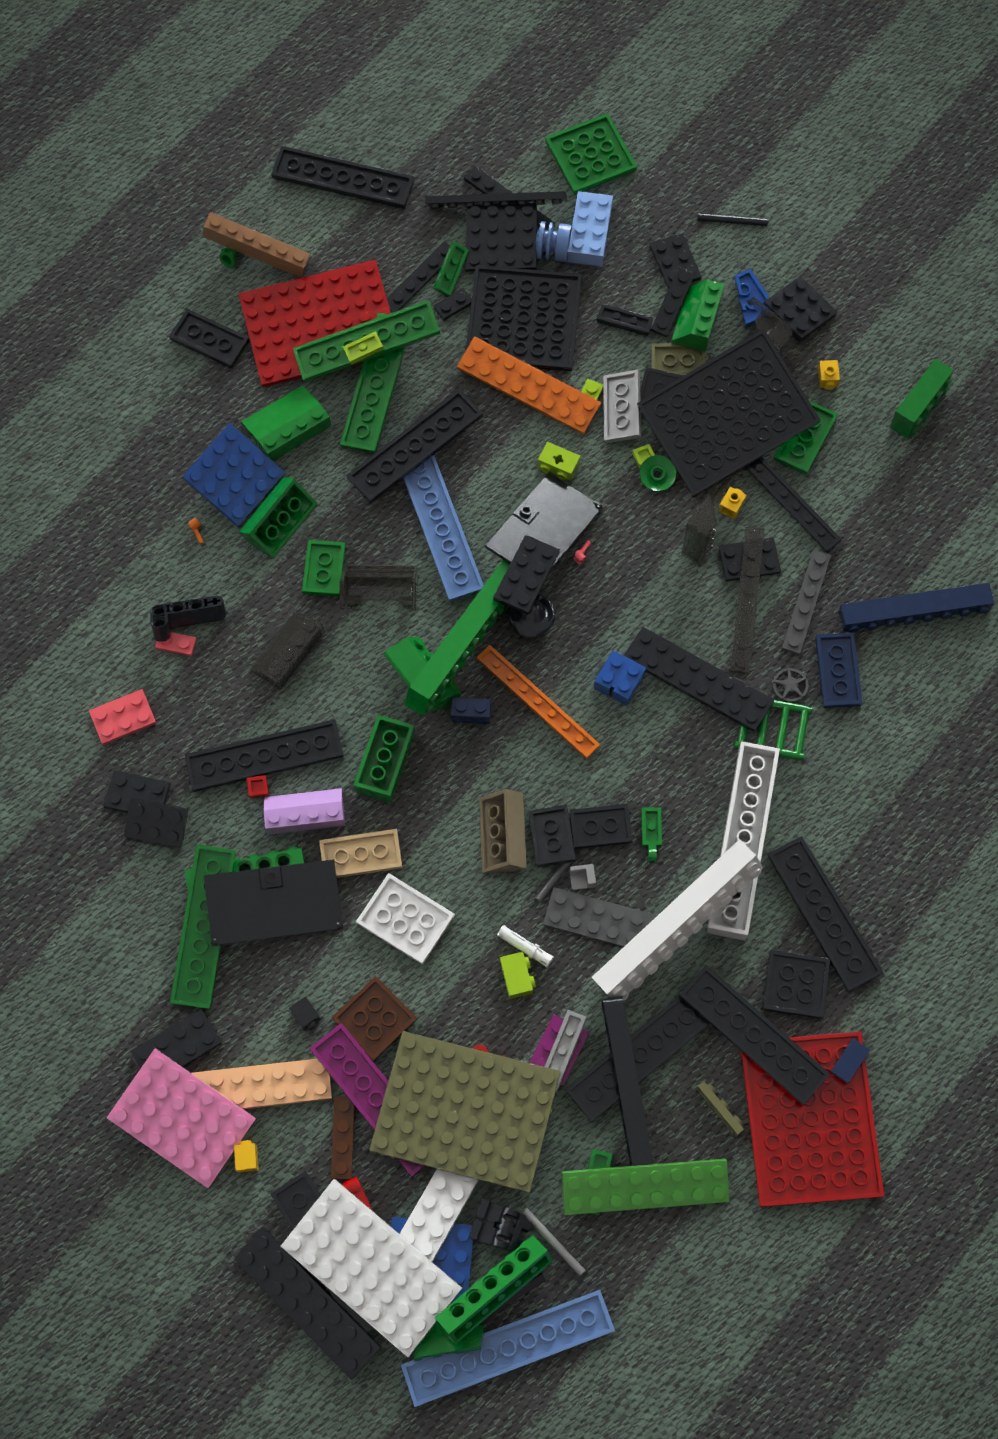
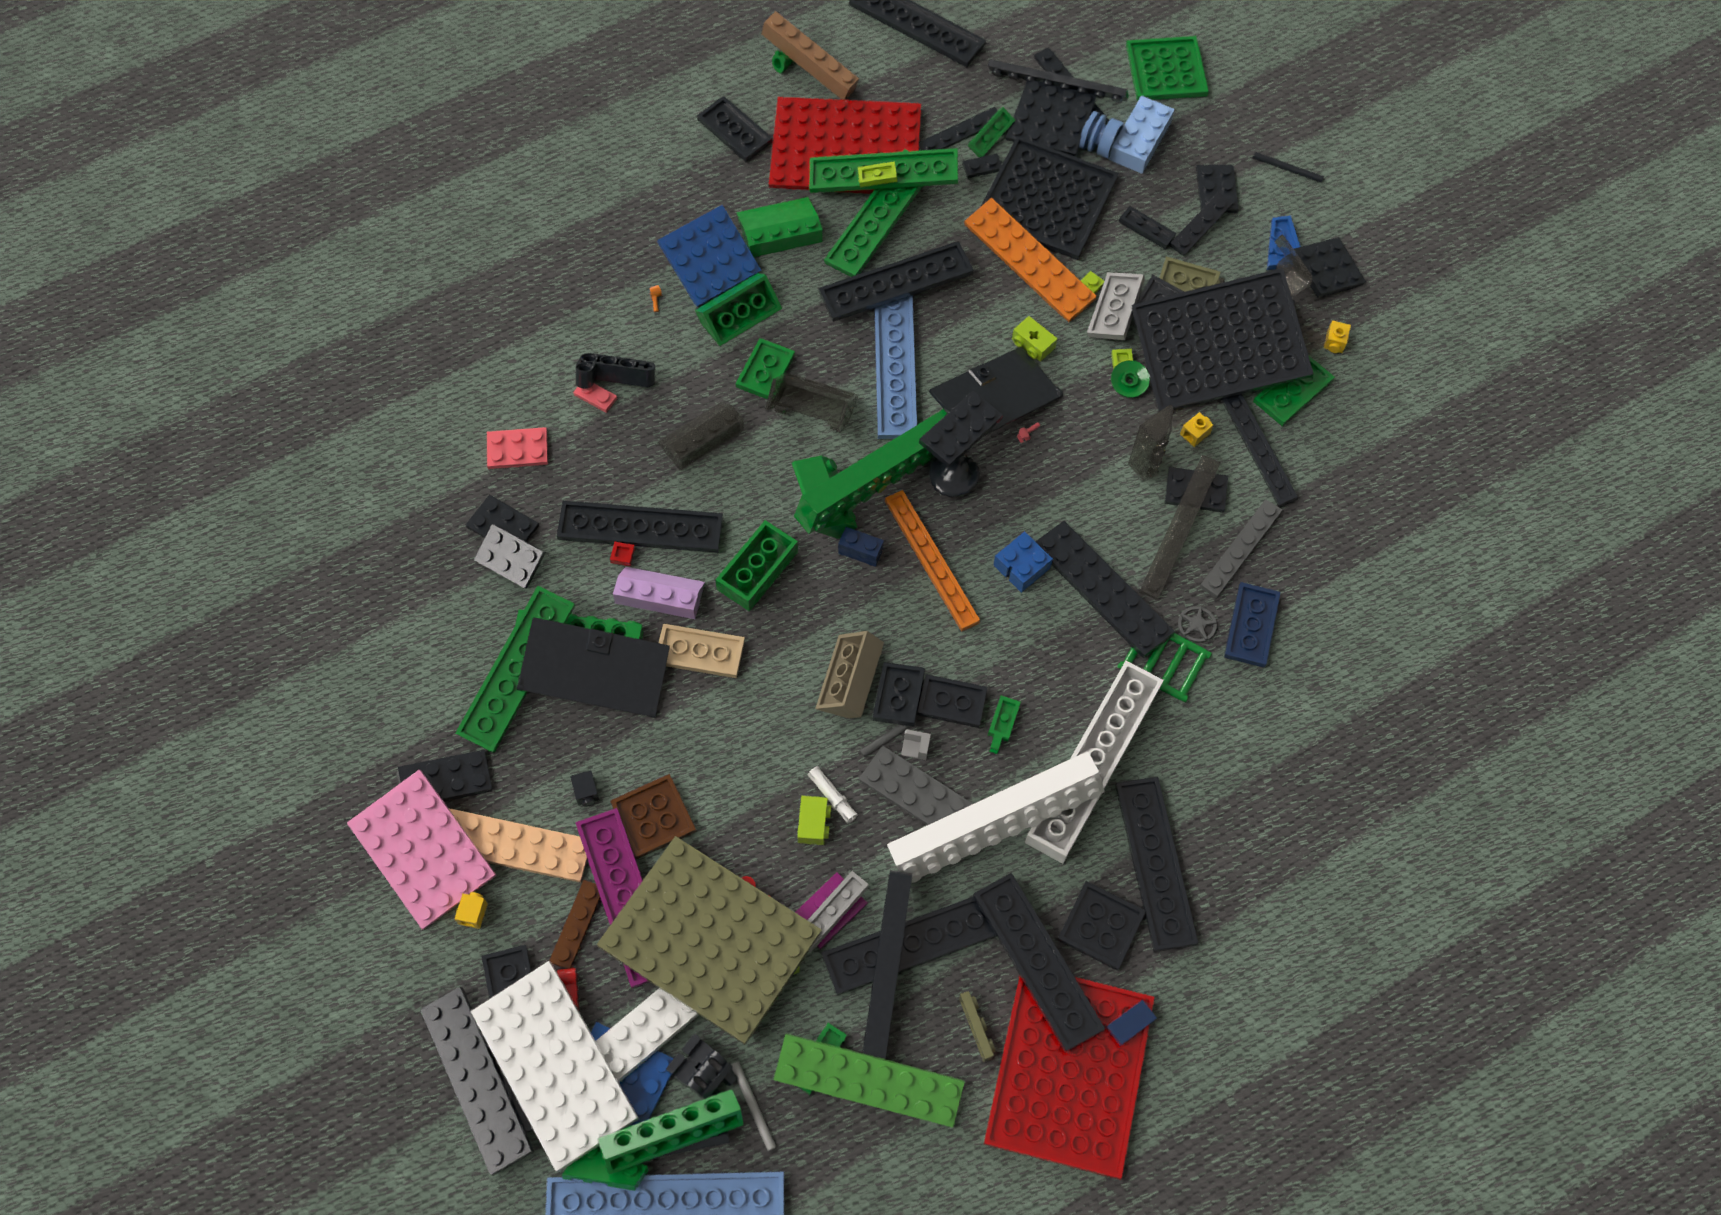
camera: 15 degrees right, 5 degrees down
white plate [356,873,455,965] -> none
green slope [671,280,725,352] -> none
dark blue brick [839,583,994,633] -> none
green brick [890,359,954,439] -> none

